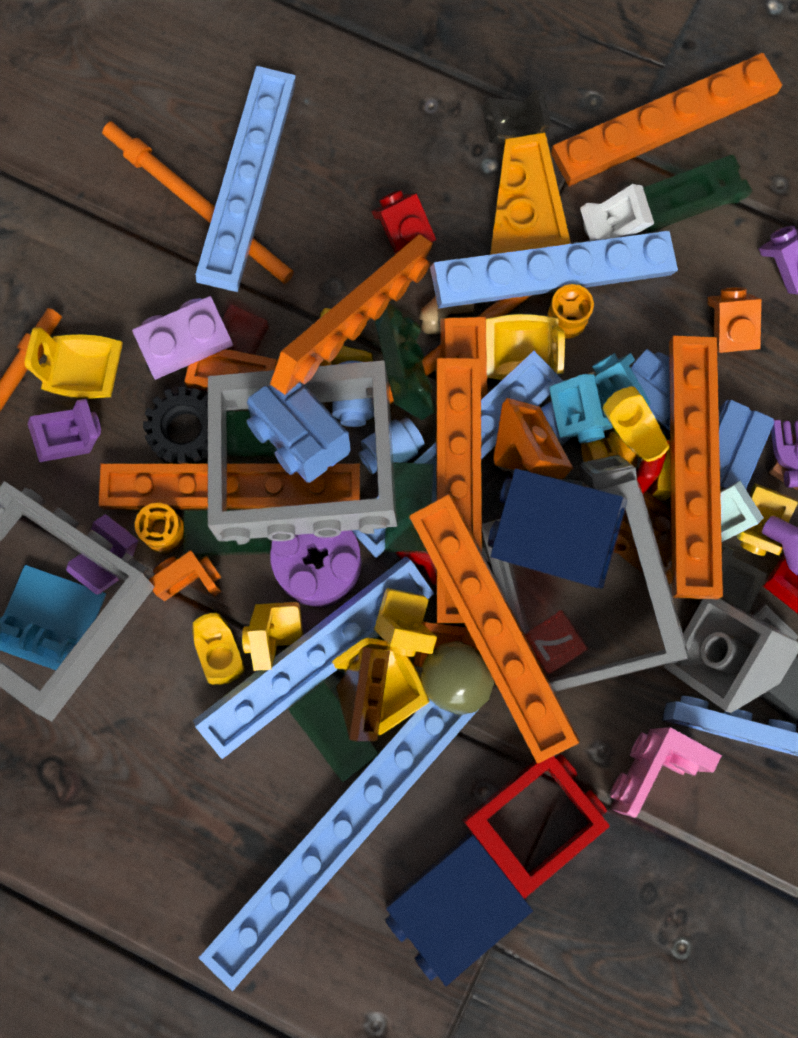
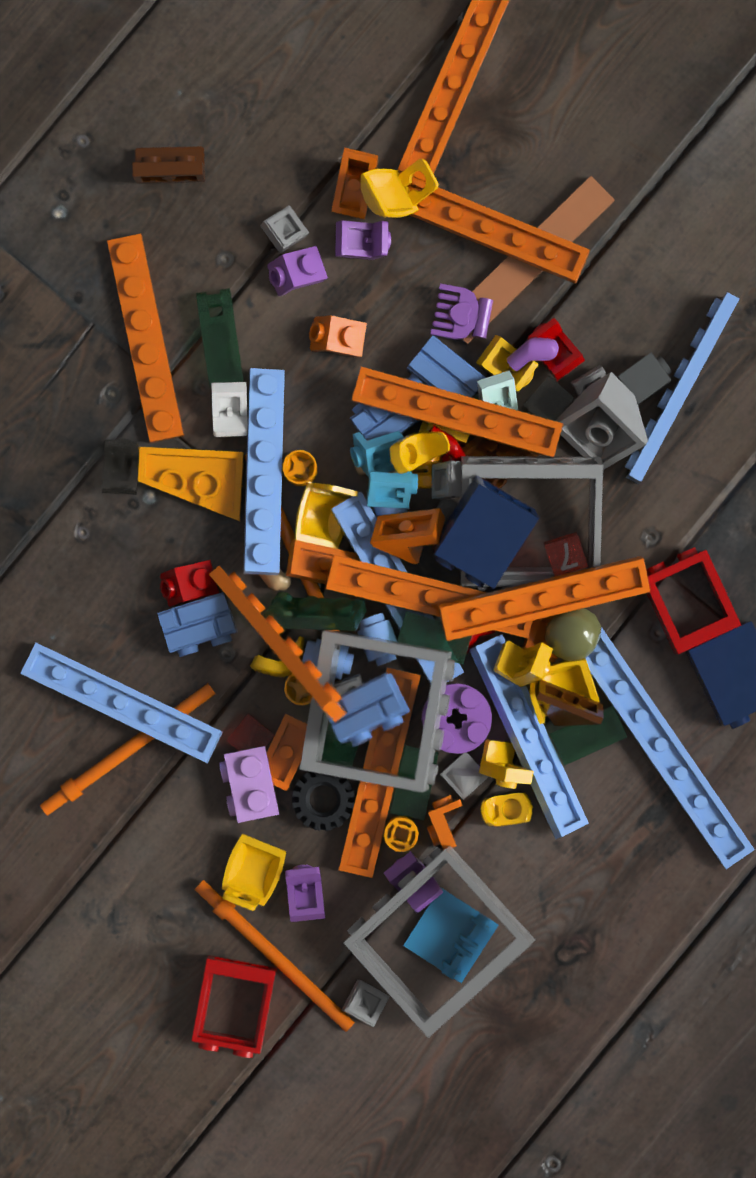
camera: 75 degrees left, 10 degrees up
bright pink bracket [610,727,722,818] -> none
none -> medium blue brick [157,592,237,657]
none -> light grey tile [440,752,489,800]

